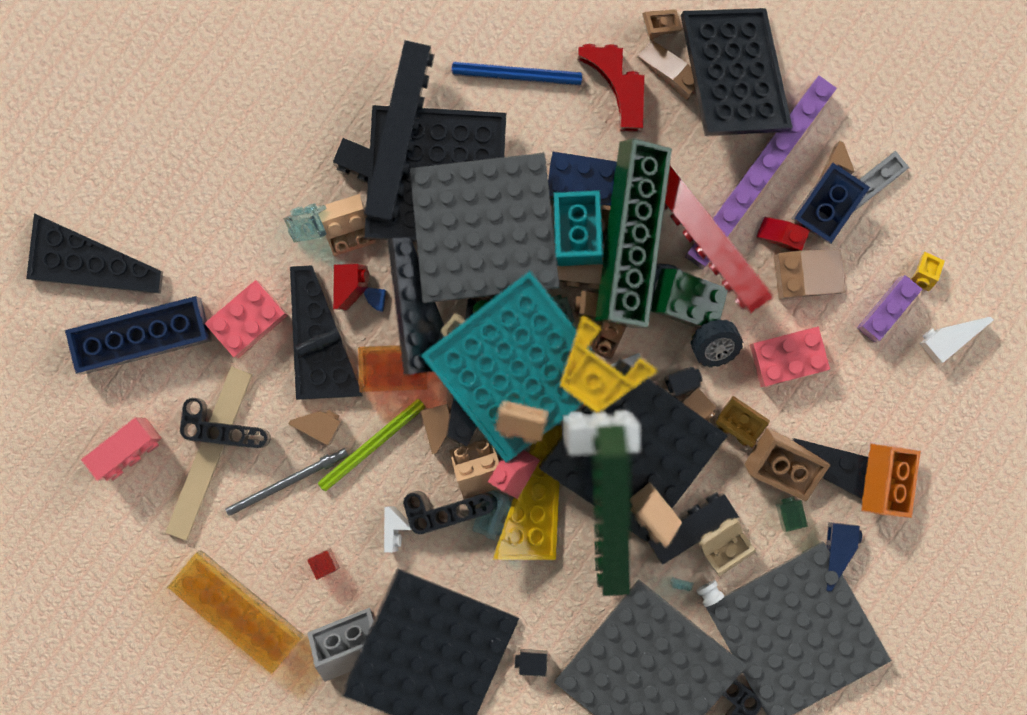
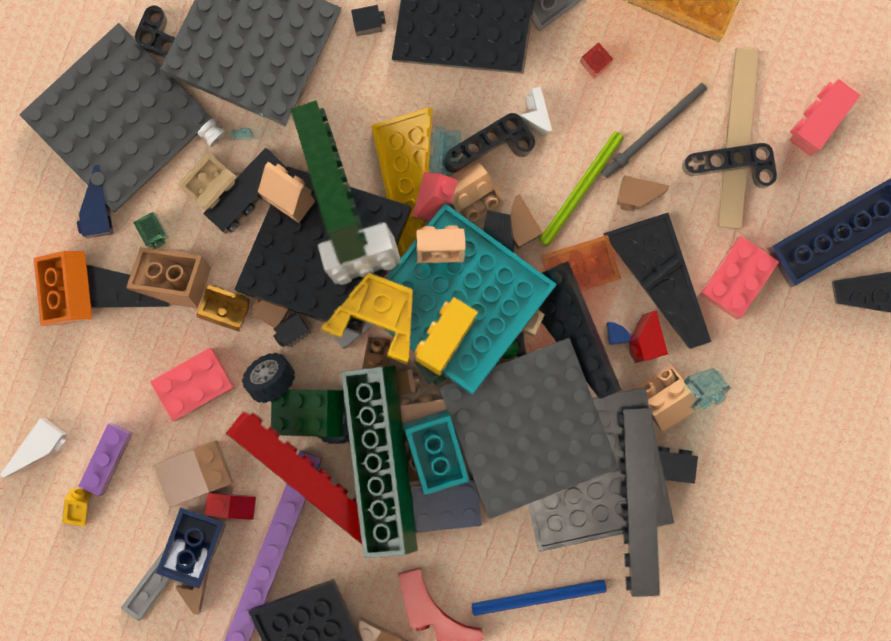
camera: 165 degrees right, 0 degrees up
none -> yellow brick [415,297,478,376]

